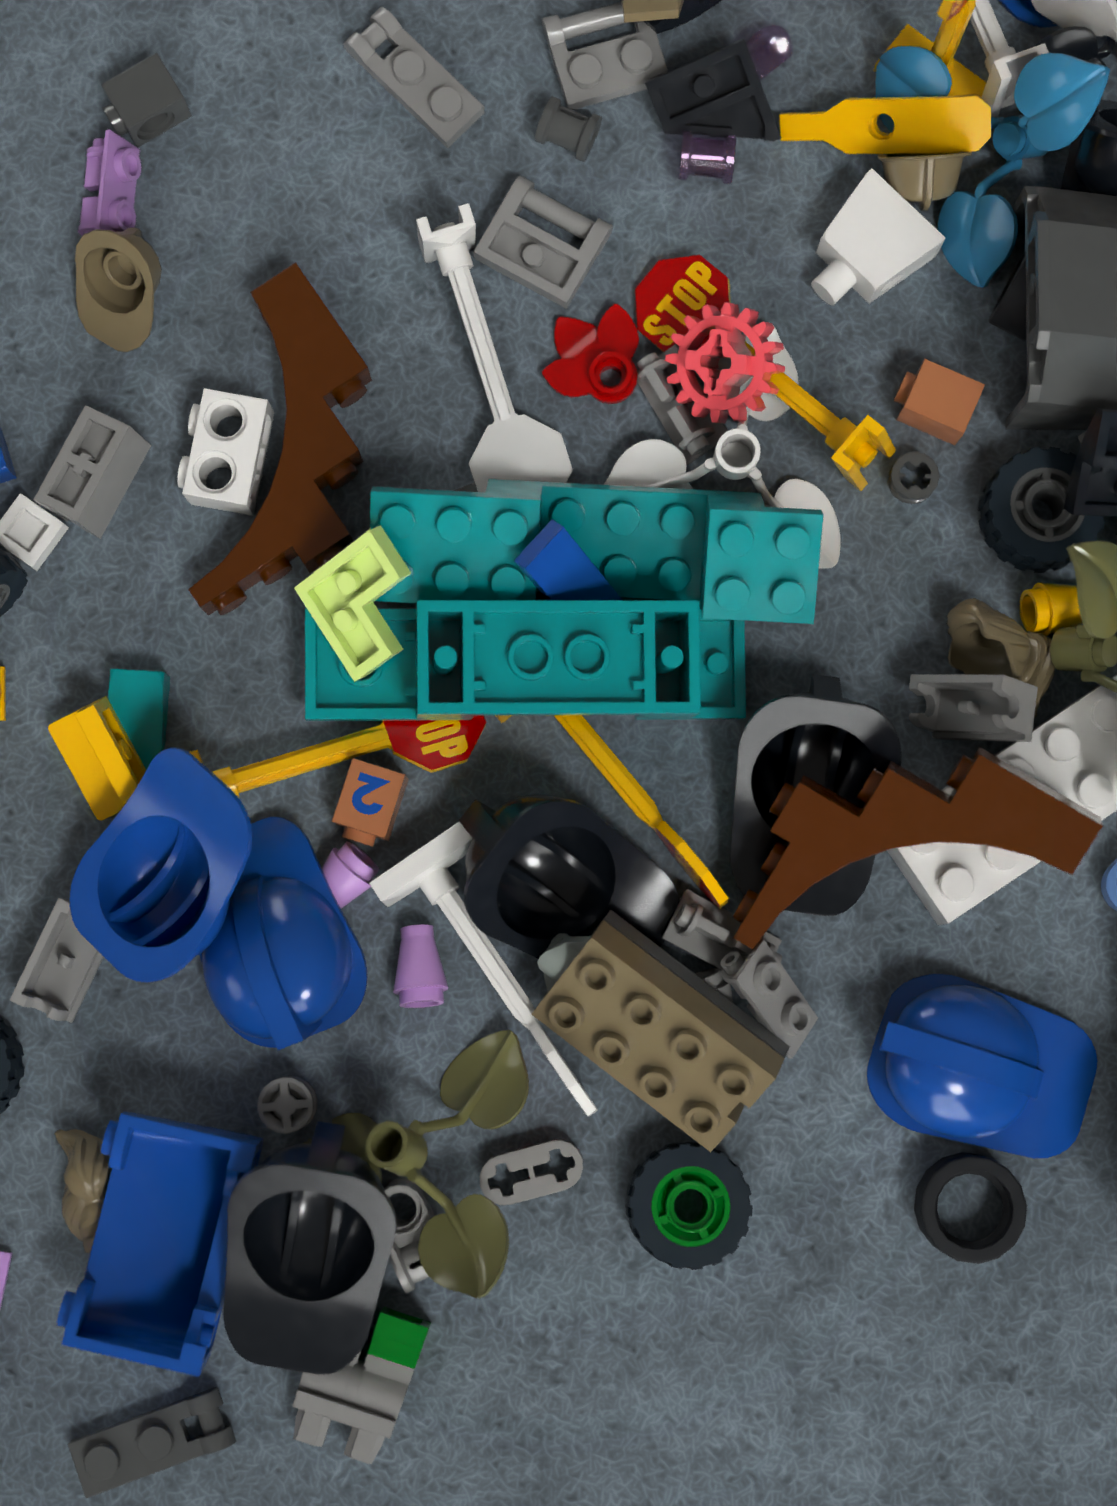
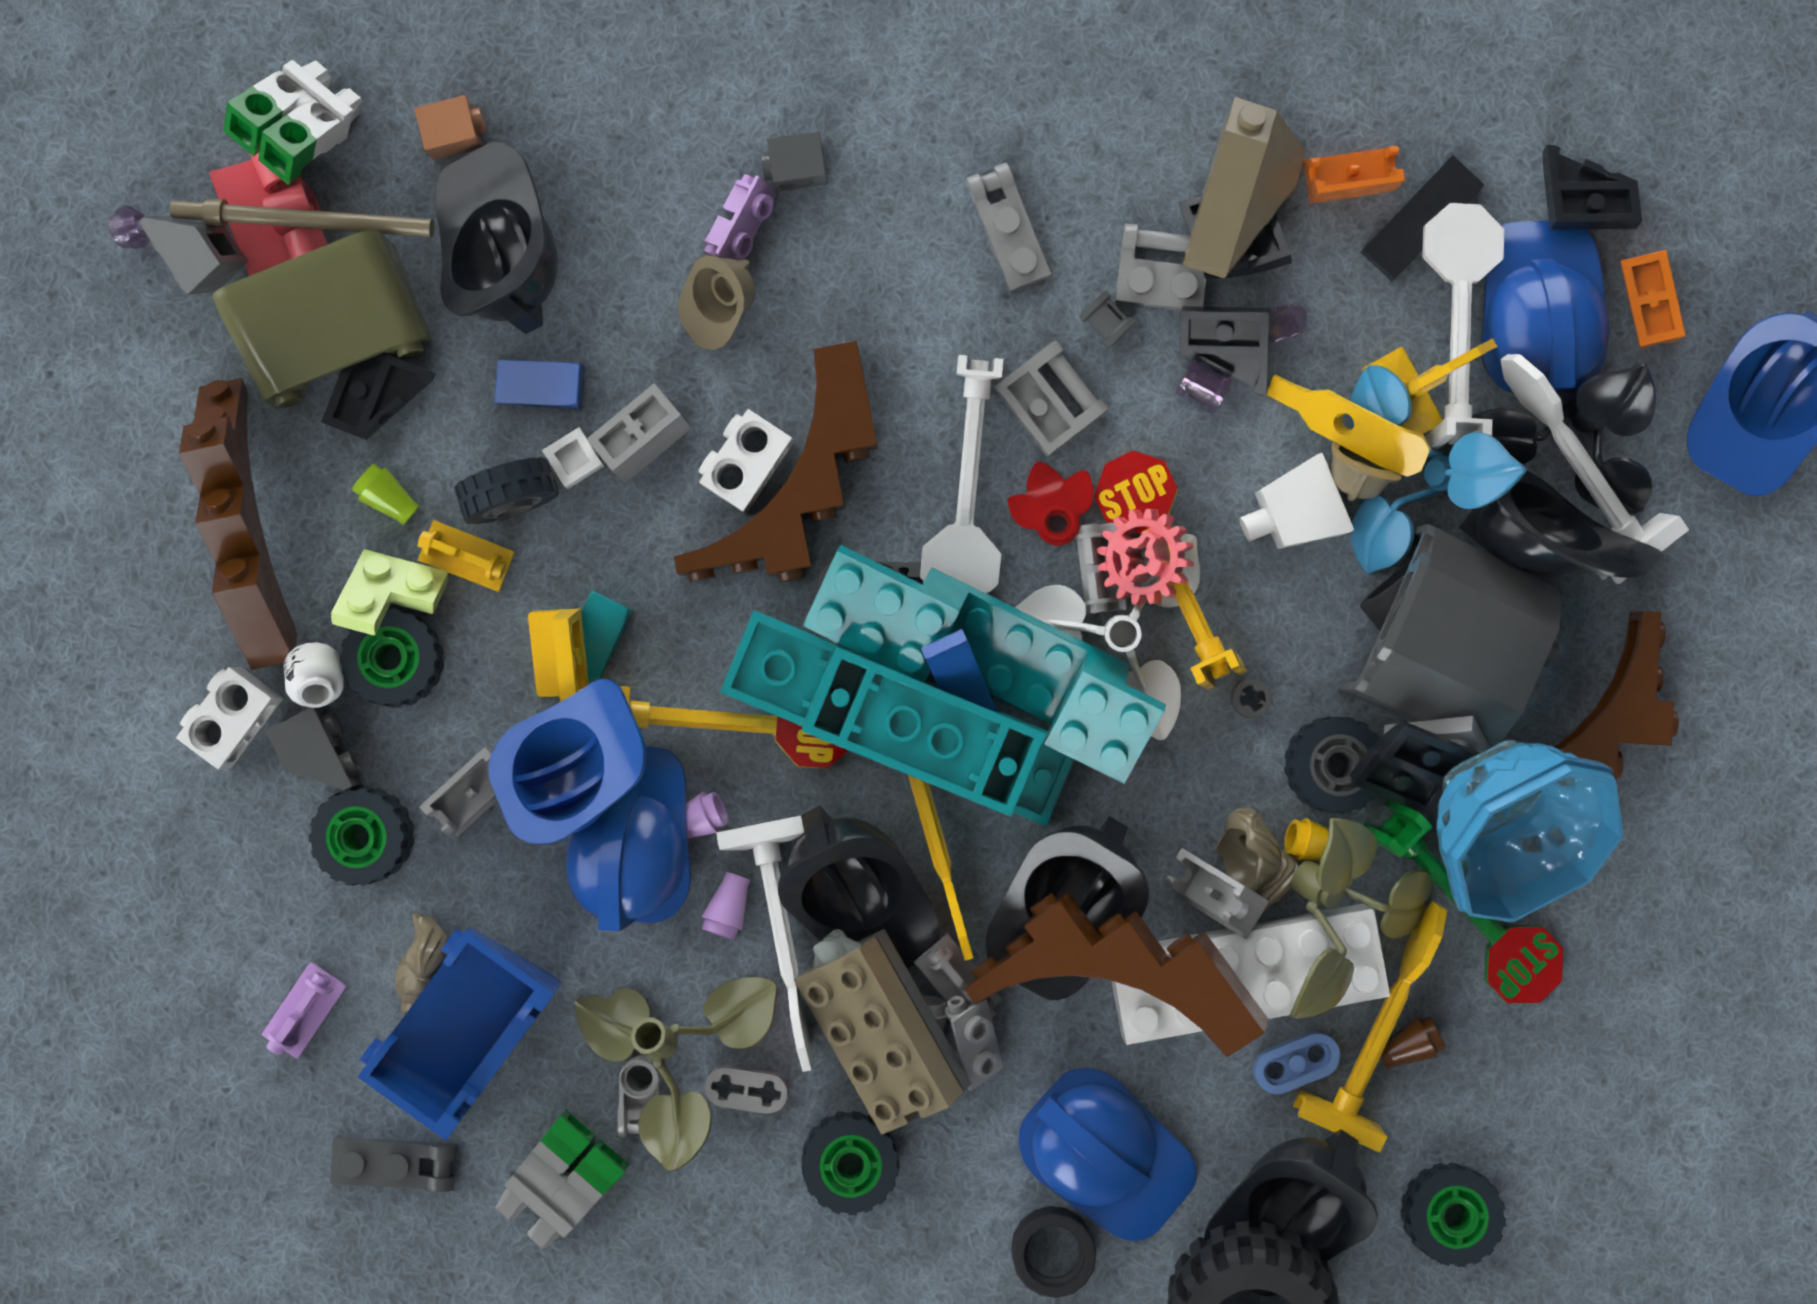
camera: 25 degrees right, 5 degrees up
black piece [223,1121,397,1375] -> none
light grey wheel [257,1076,318,1134] -> none
yellowish green plate [294,525,411,682] -> none
nougat brick [332,758,409,847] -> none
nougat brick [893,359,985,445] -> none

